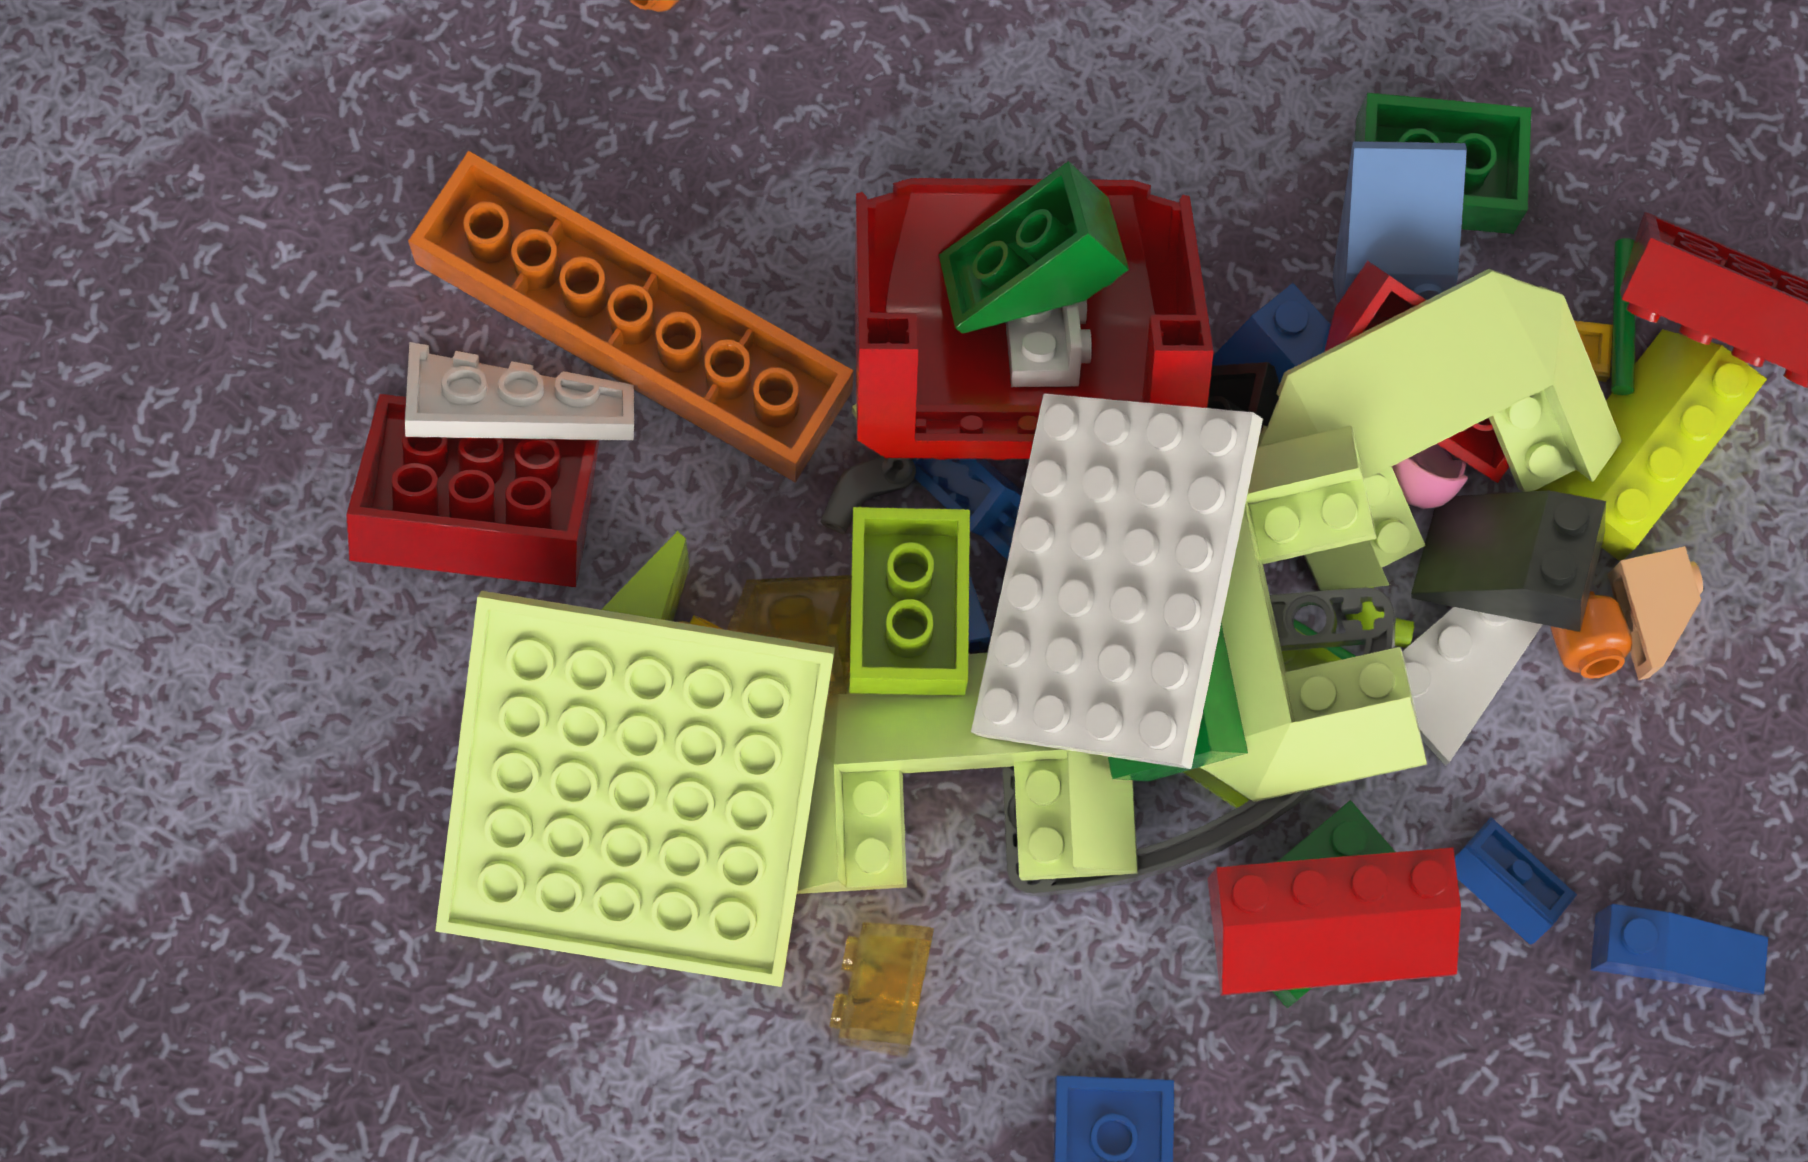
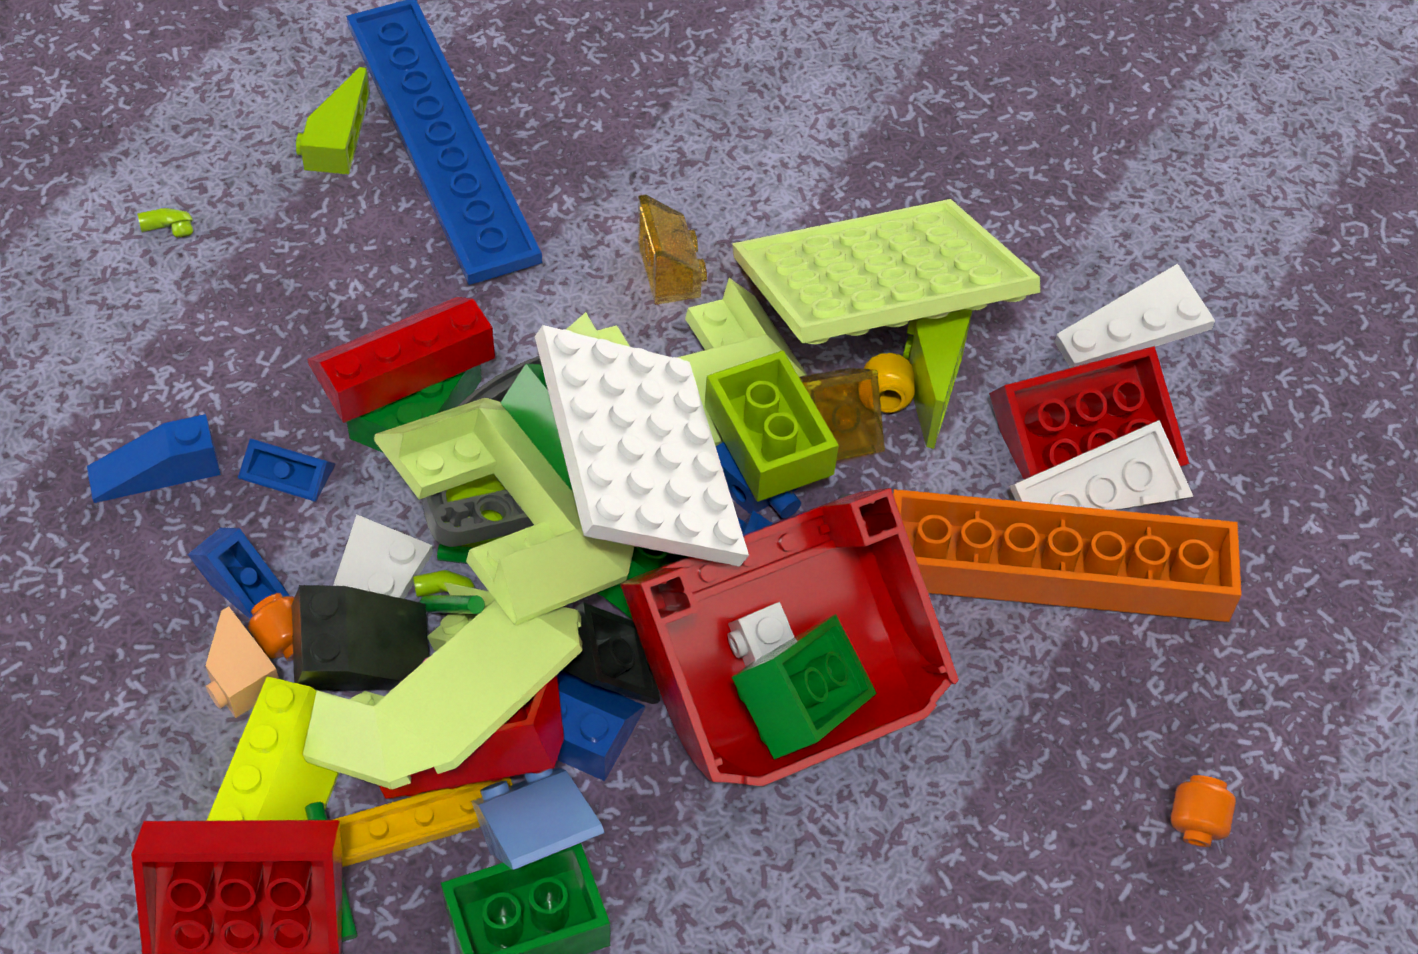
camera: 160 degrees right, 20 degrees down
none -> blue slope [187,527,290,619]
none -> green bar [420,595,485,614]
none -> white wing [1055,264,1215,368]

